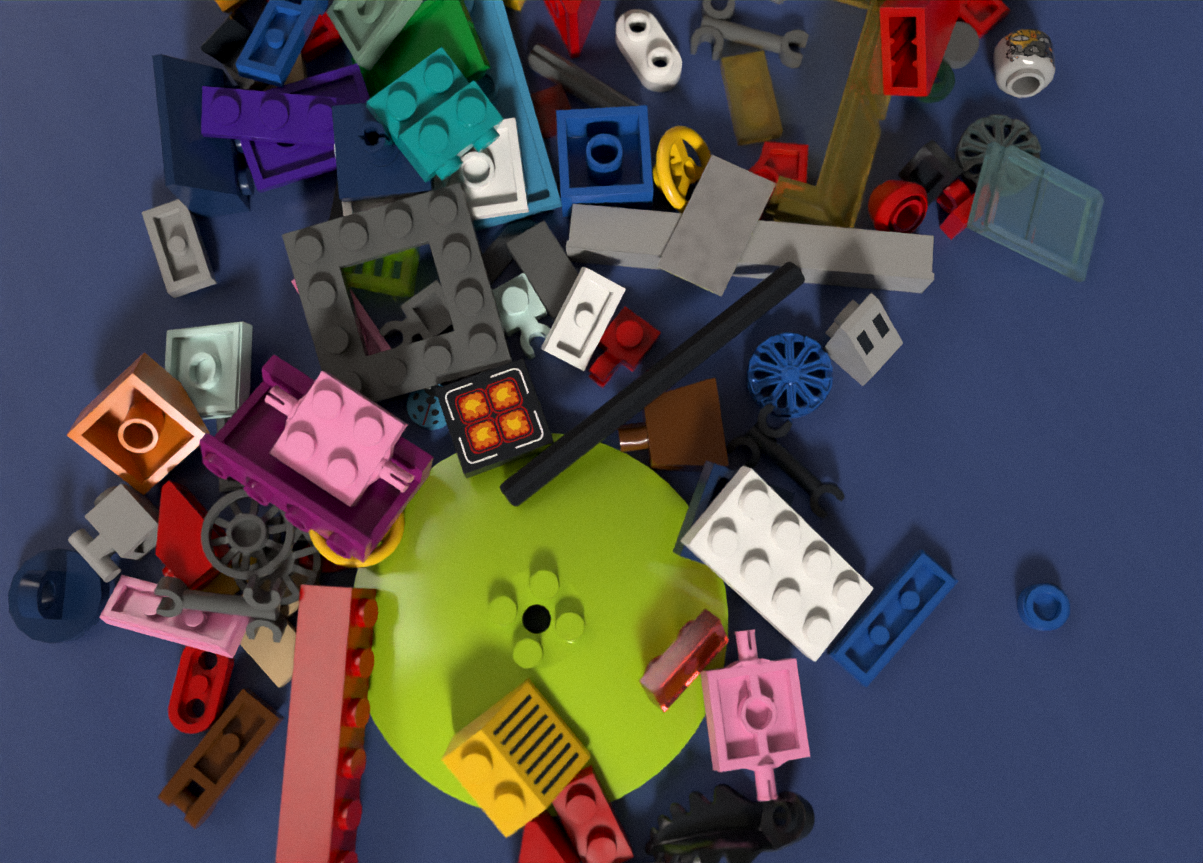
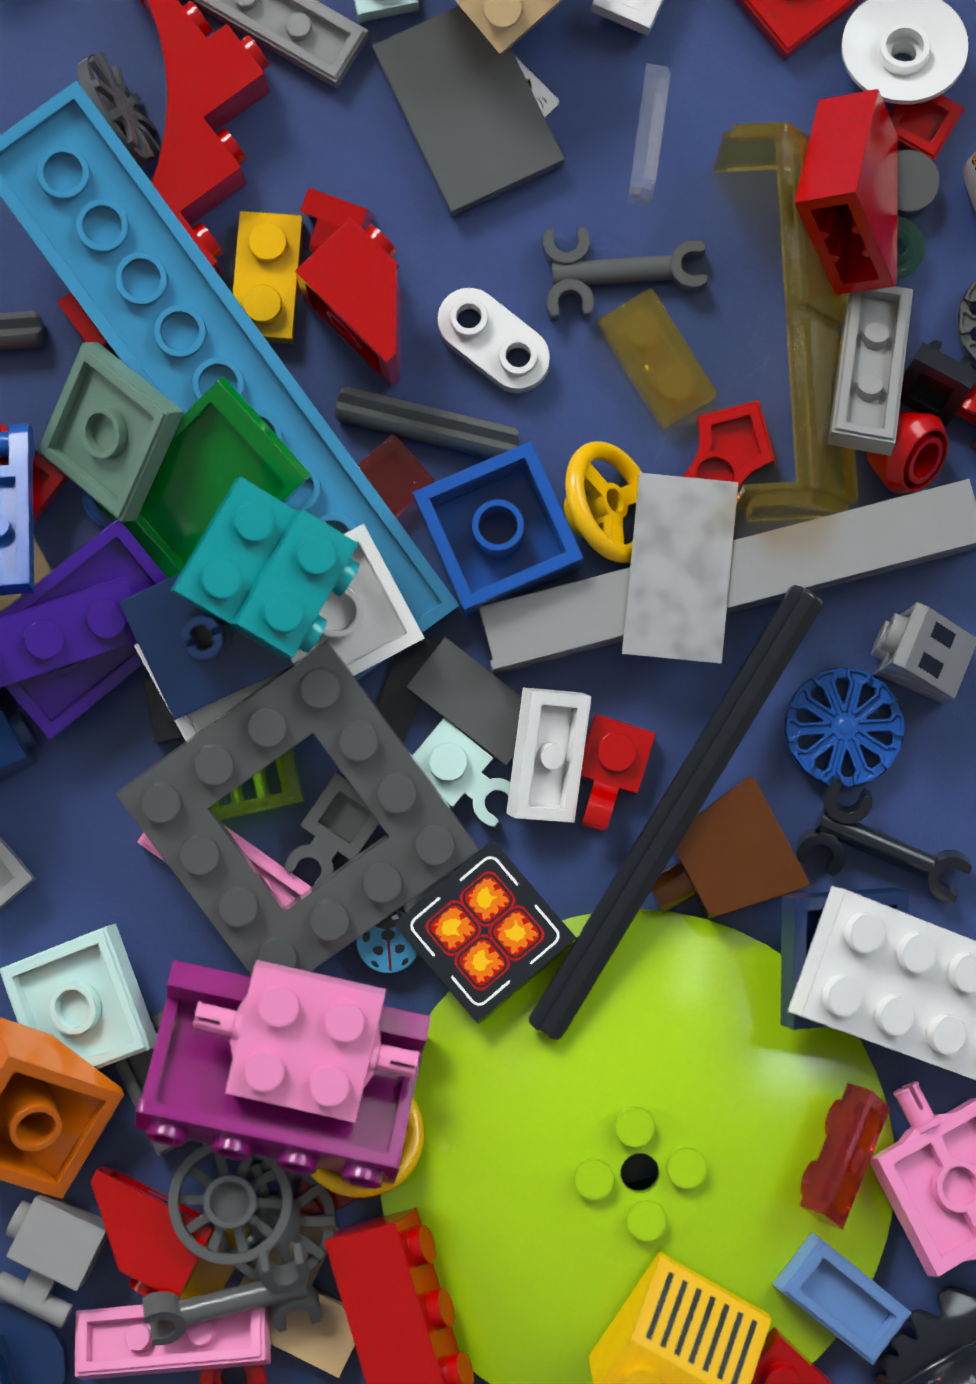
camera: 20 degrees left, 5 degrees up
none -> medium blue tile [772,1232,912,1365]
none -> light grey tile [827,286,913,456]

